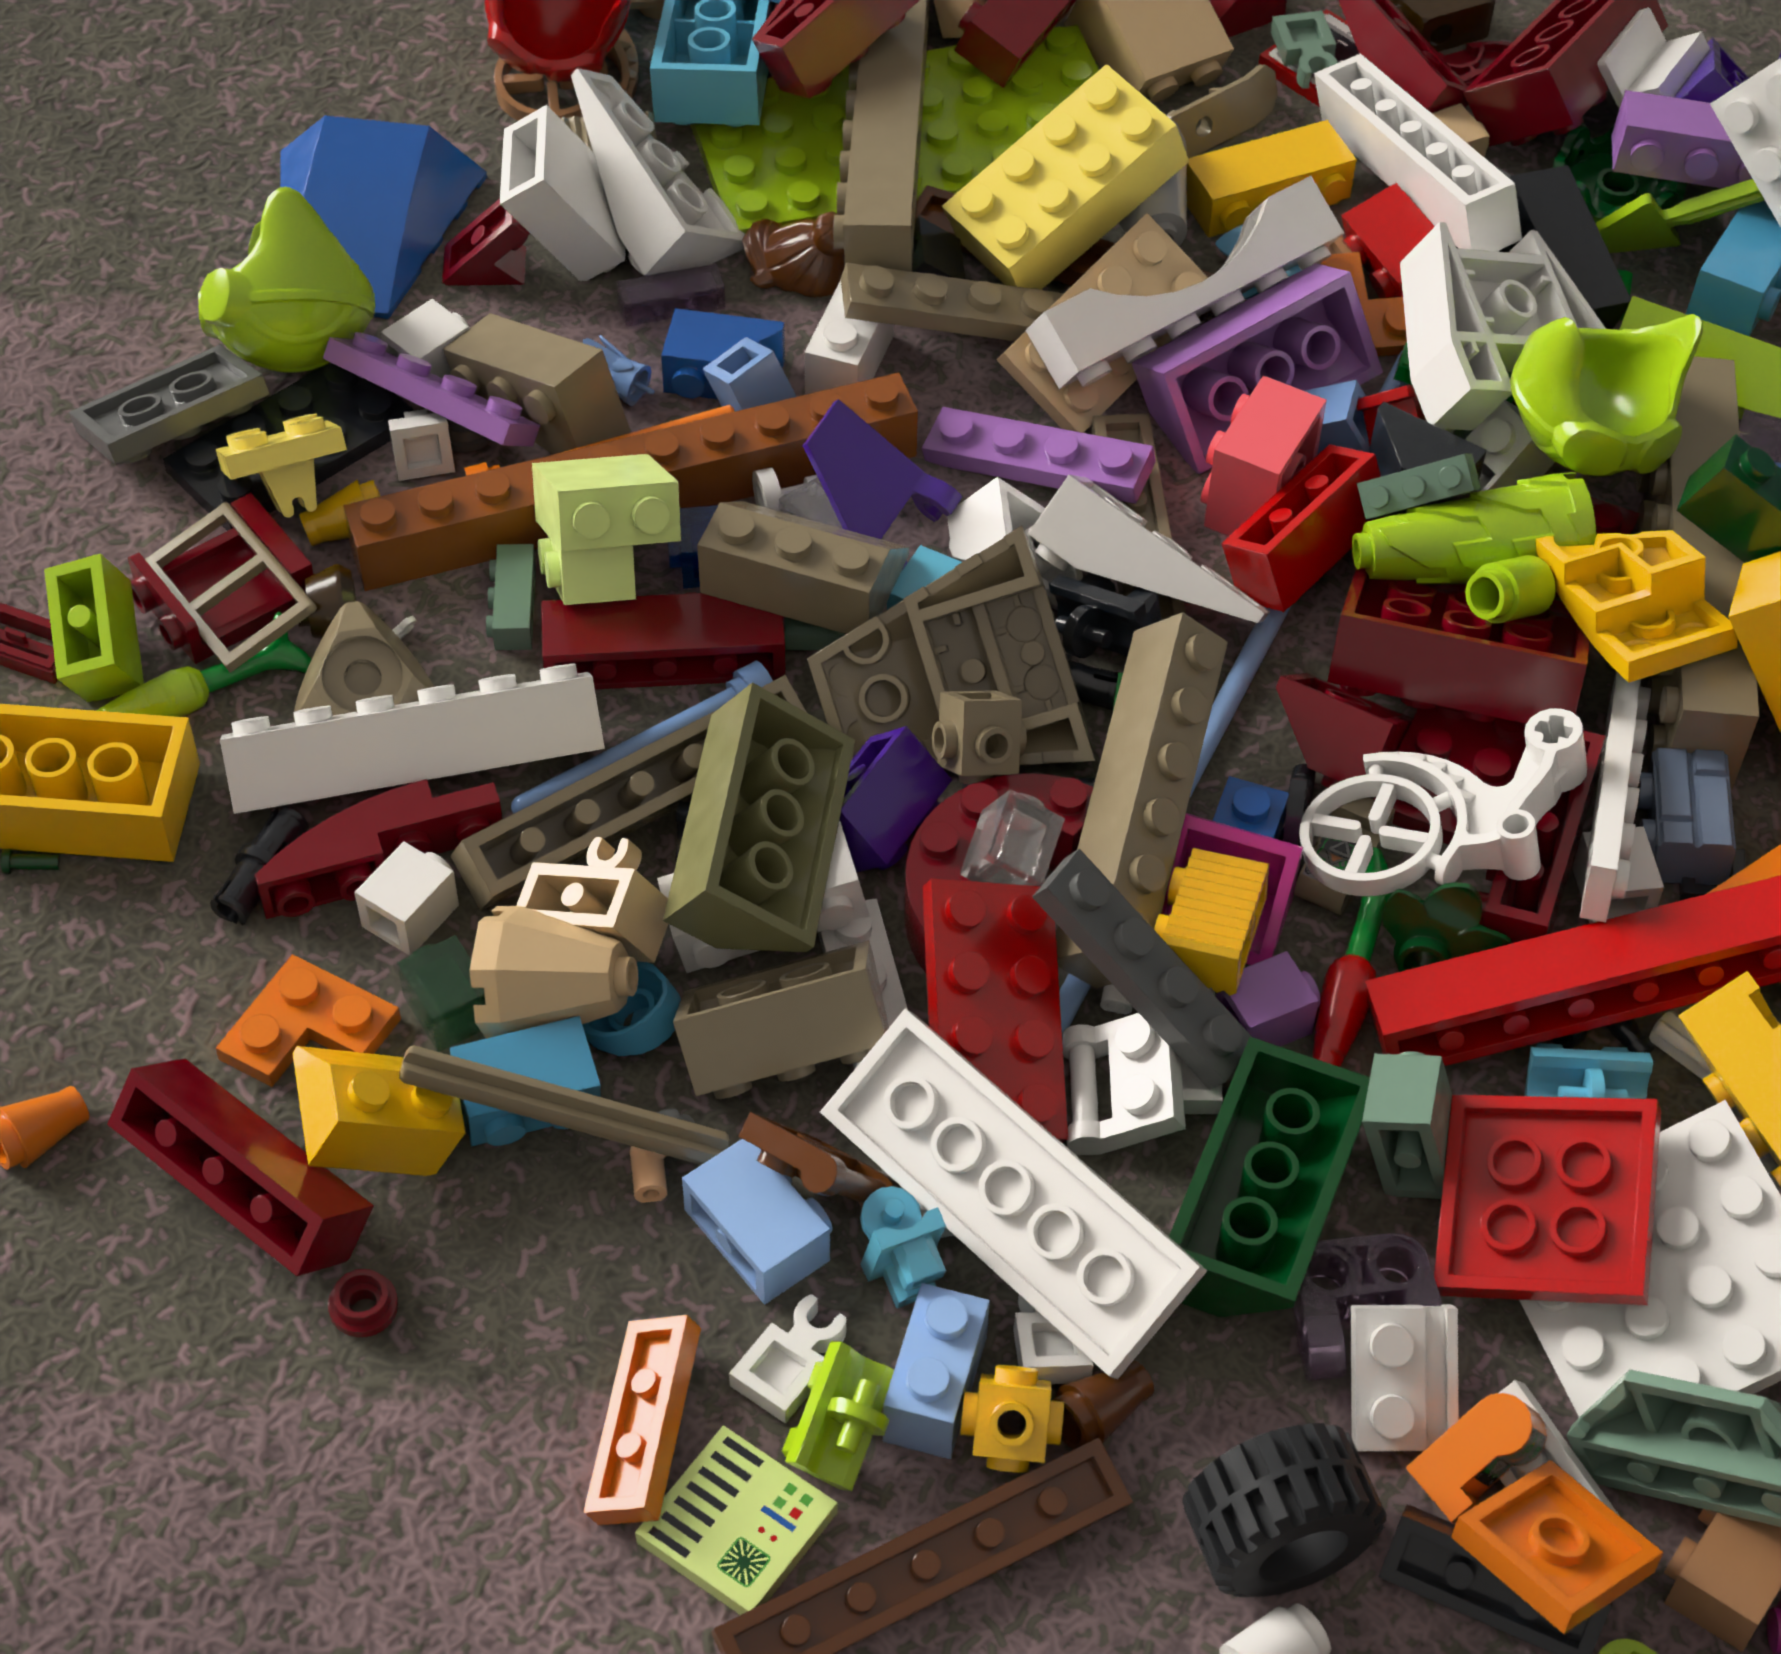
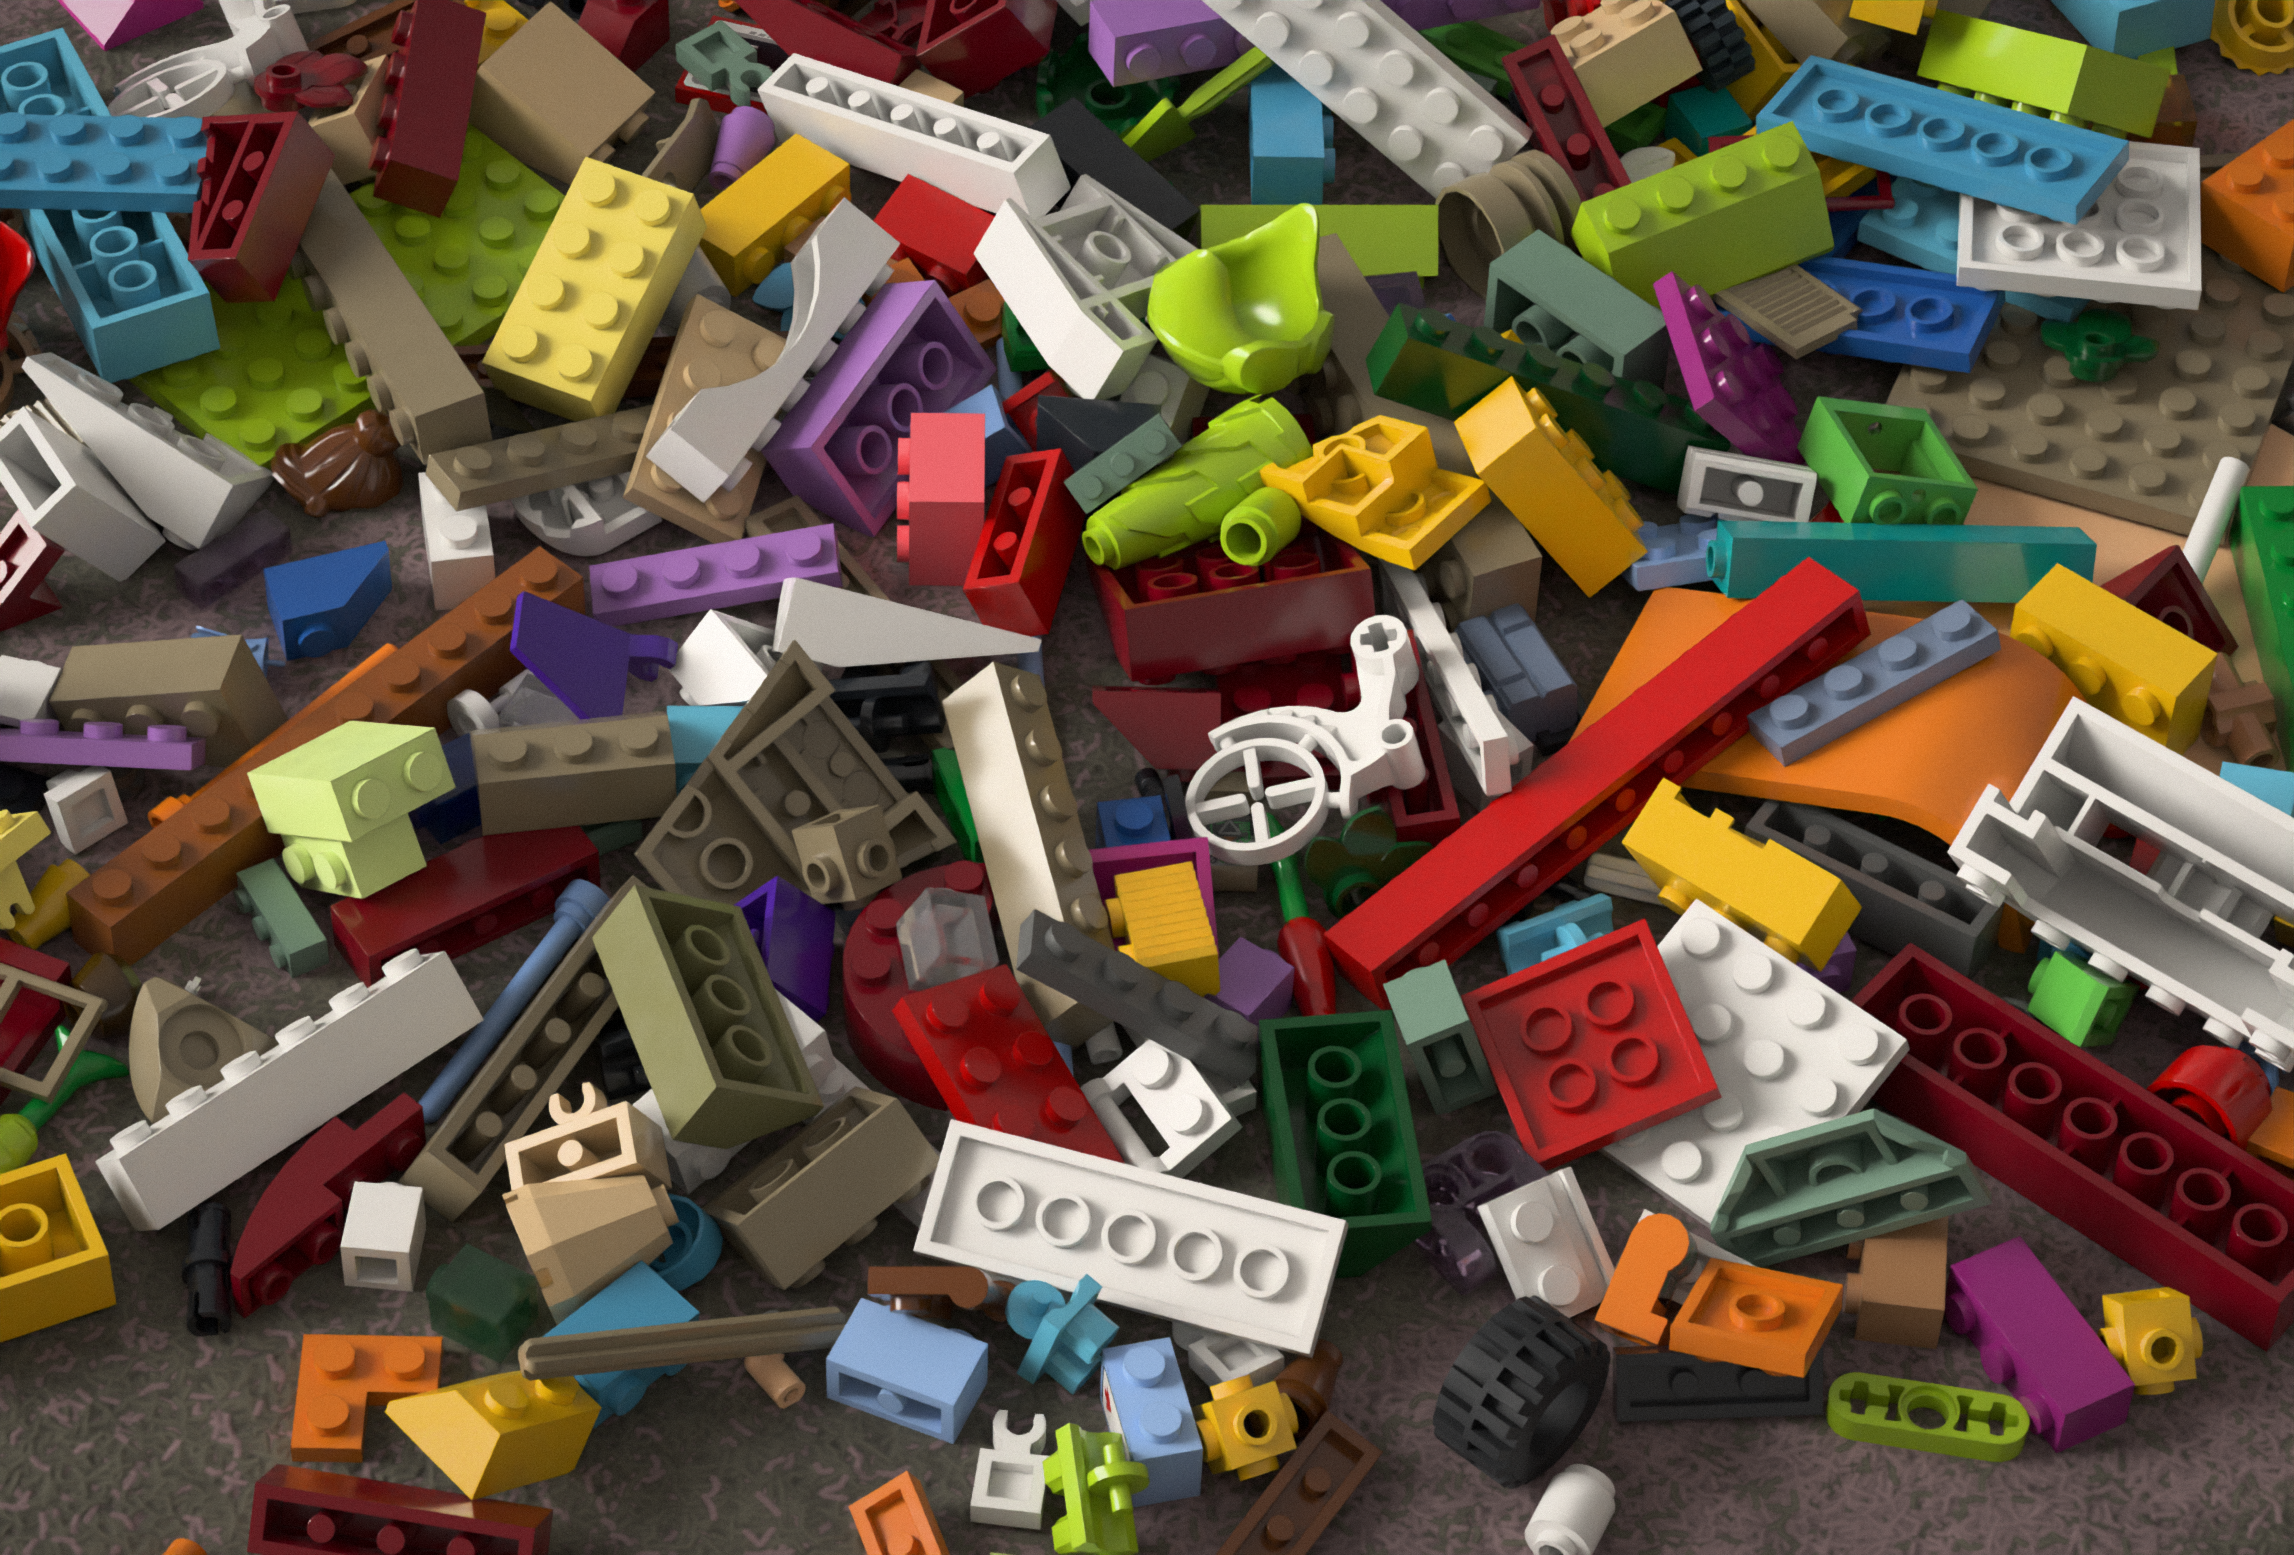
camera: 30 degrees left, 5 degrees down
medium blue brick [702,337,797,411] -> none
none -> white slope [511,471,662,556]
none -> medium lavender cone [708,106,775,191]

